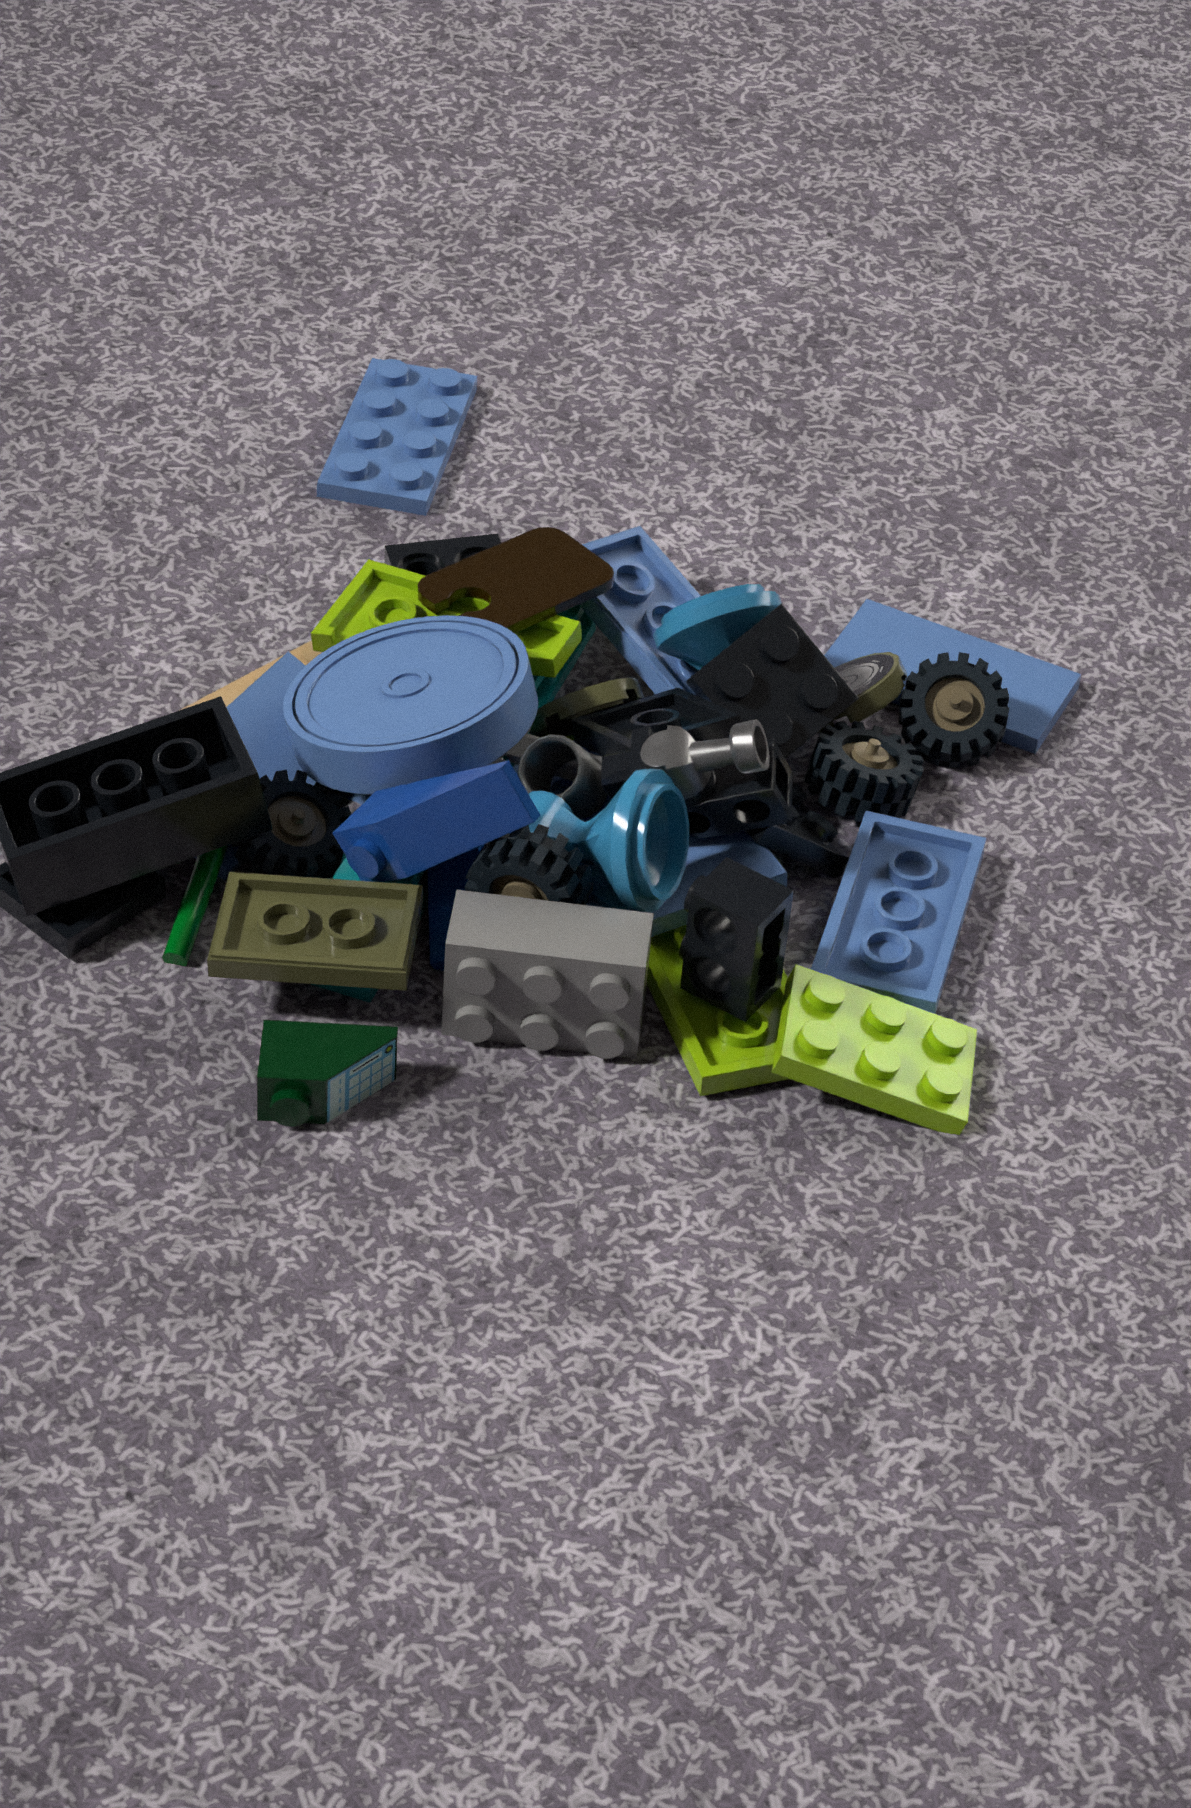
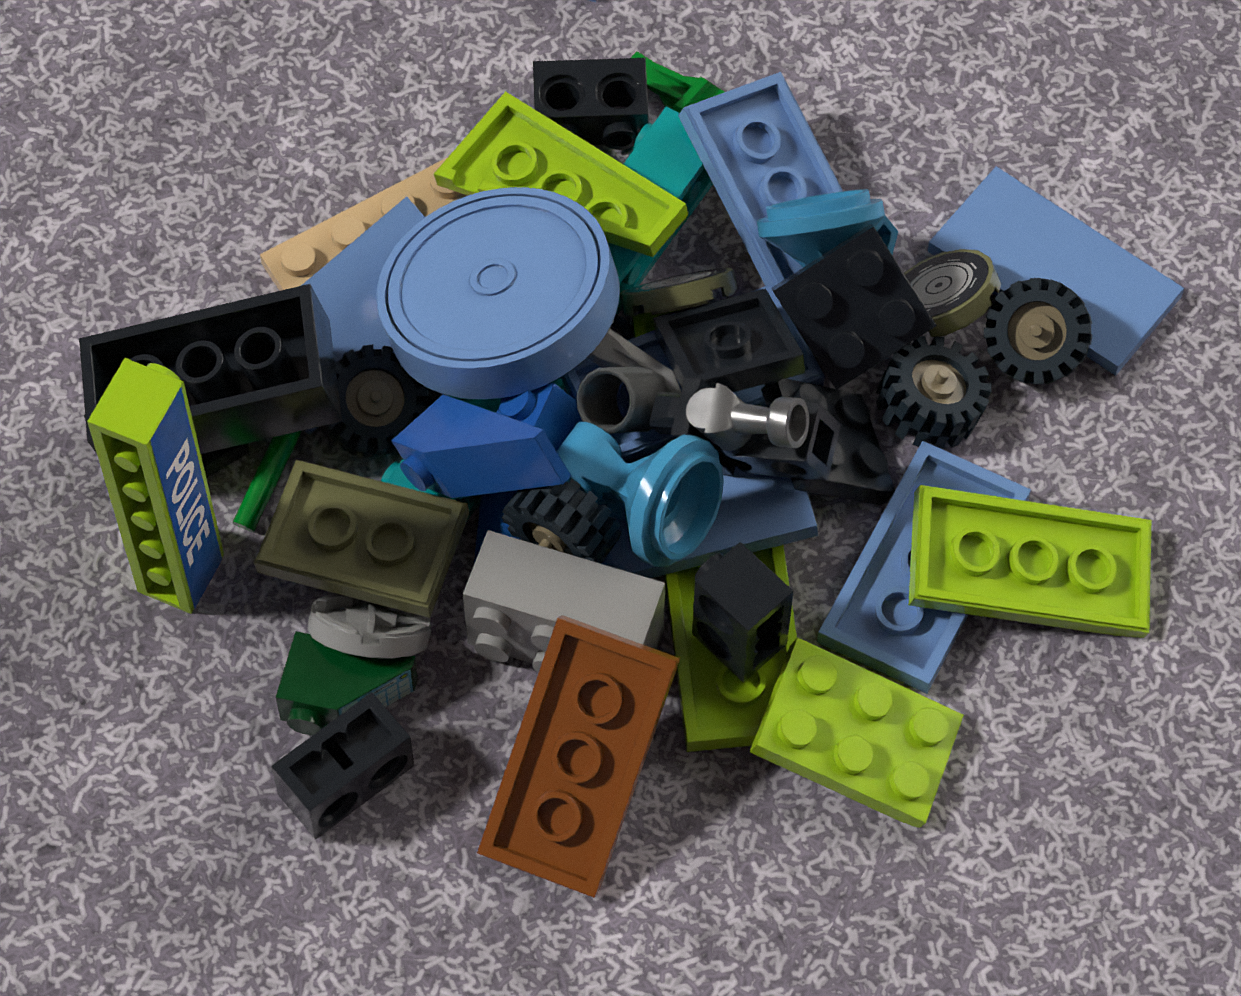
camera: 15 degrees right, 20 degrees up
dark brown piece [417,527,614,633] -> none
none -> lime brick [87,358,224,614]
none -> black brick [271,692,414,840]
none -> light grey tile [307,593,431,658]
none -> dark orange plate [477,615,680,898]
none -> lime tile [908,485,1152,638]

